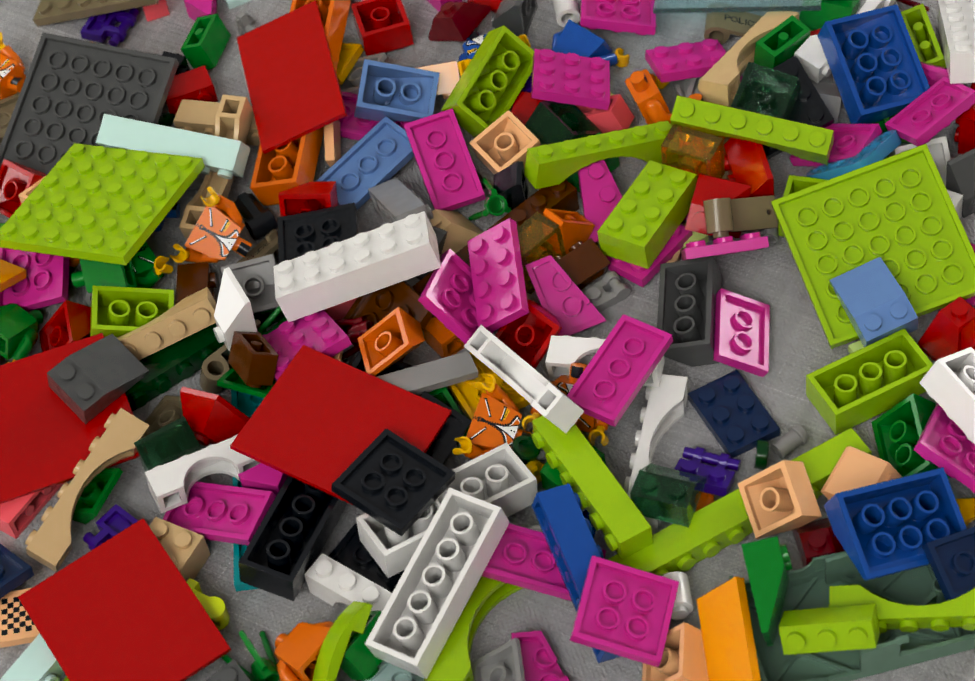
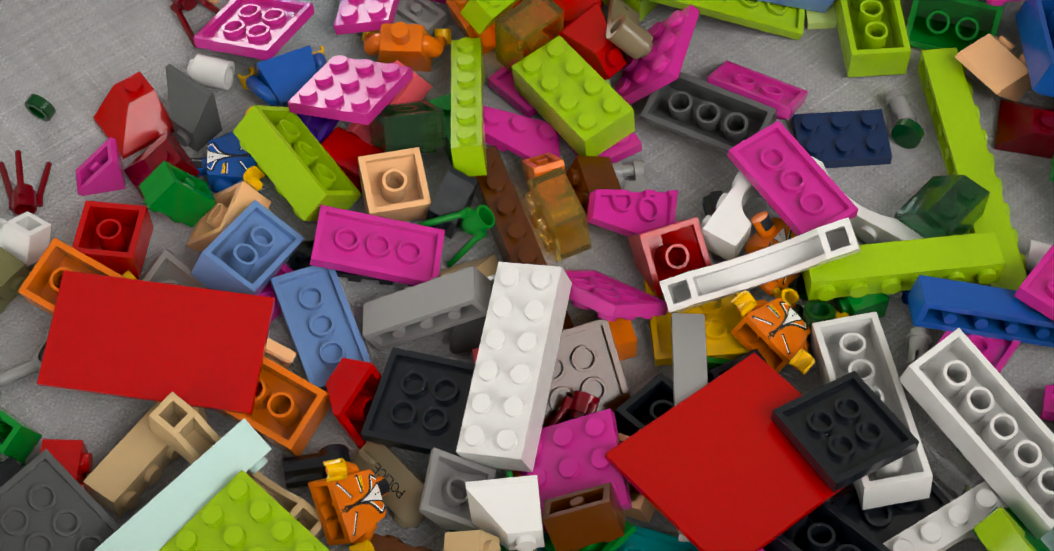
camera: 75 degrees left, 5 degrees up
orange slope [357,306,425,376] -> none
dark pink plate [467,218,529,332] -> none
dark purple plate [670,447,741,497] -> none
light nougat slope [738,460,822,539] -> none
none -> green brick [139,161,217,227]

